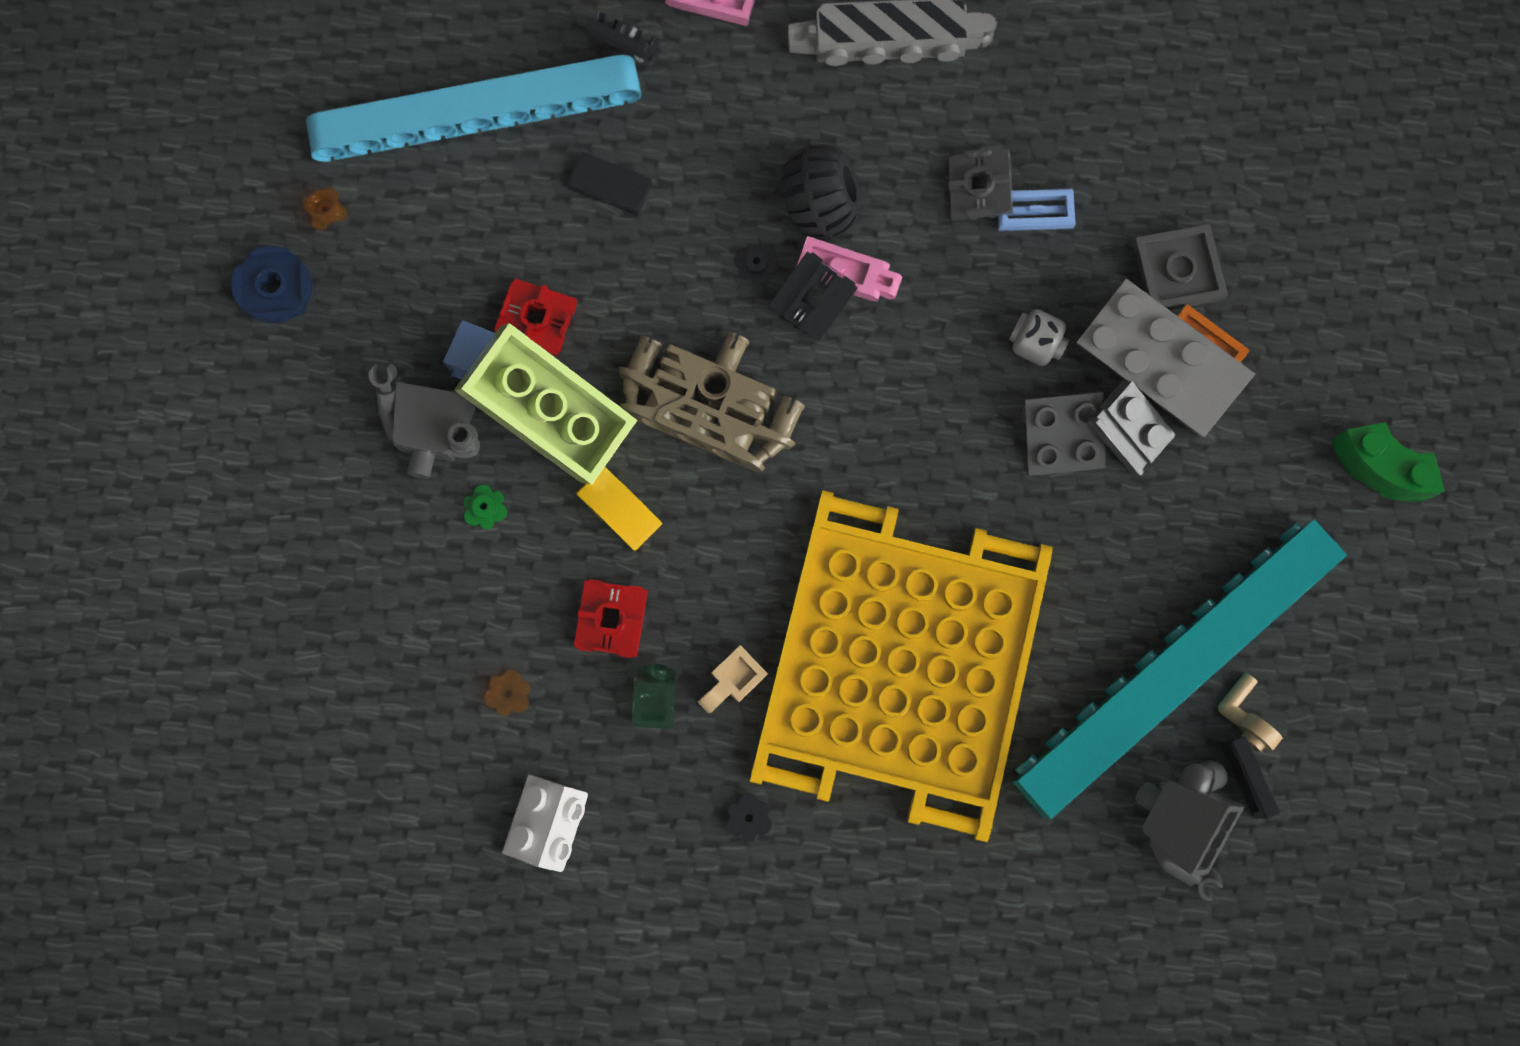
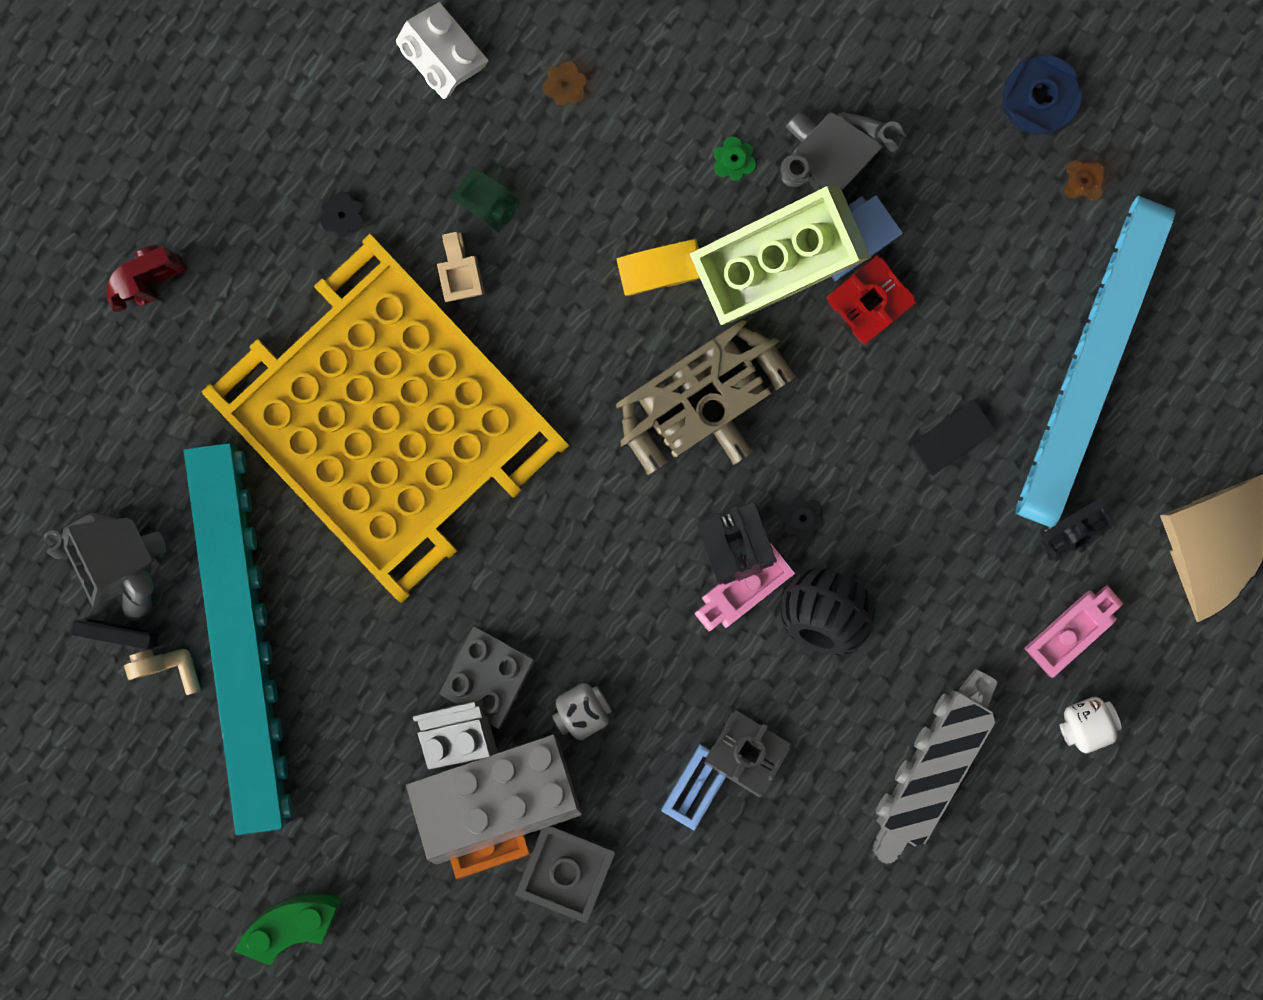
camera: 125 degrees right, 10 degrees up
red piece [574,579,648,658] -> none
none -> dark red slope [107,245,187,312]

